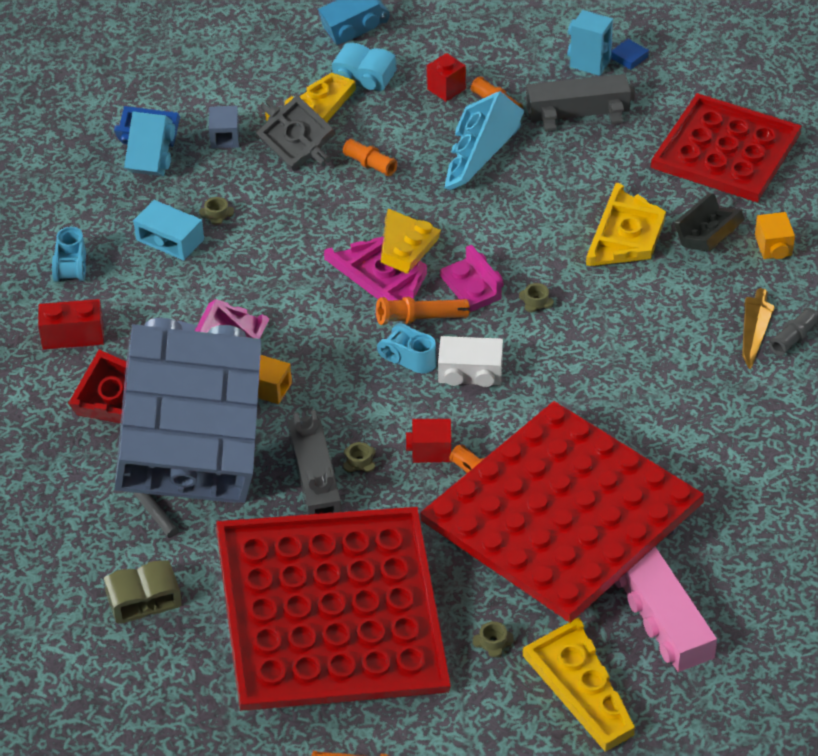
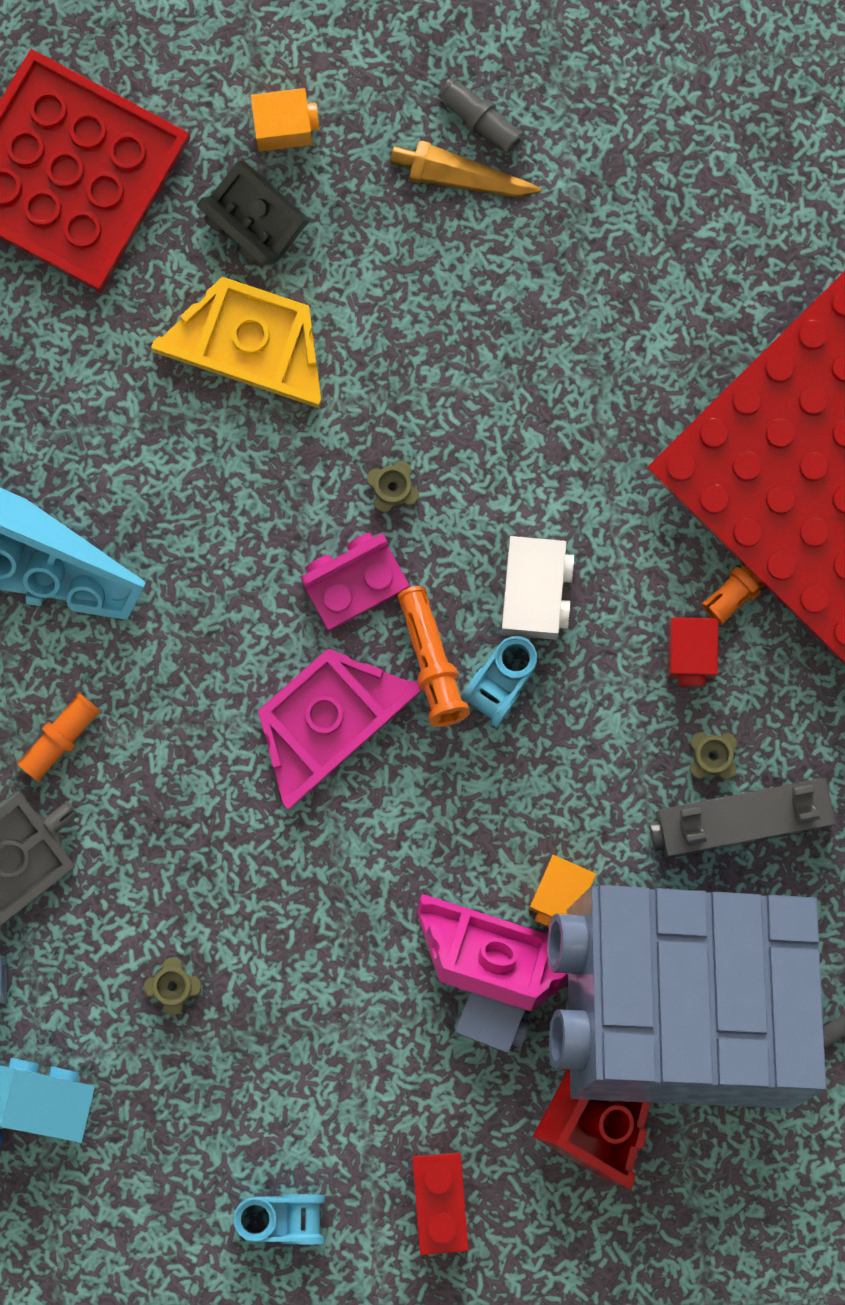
camera: 90 degrees left, 35 degrees up
medium azure brick [133,200,204,260] -> none
yellow wing [380,208,441,274] -> none

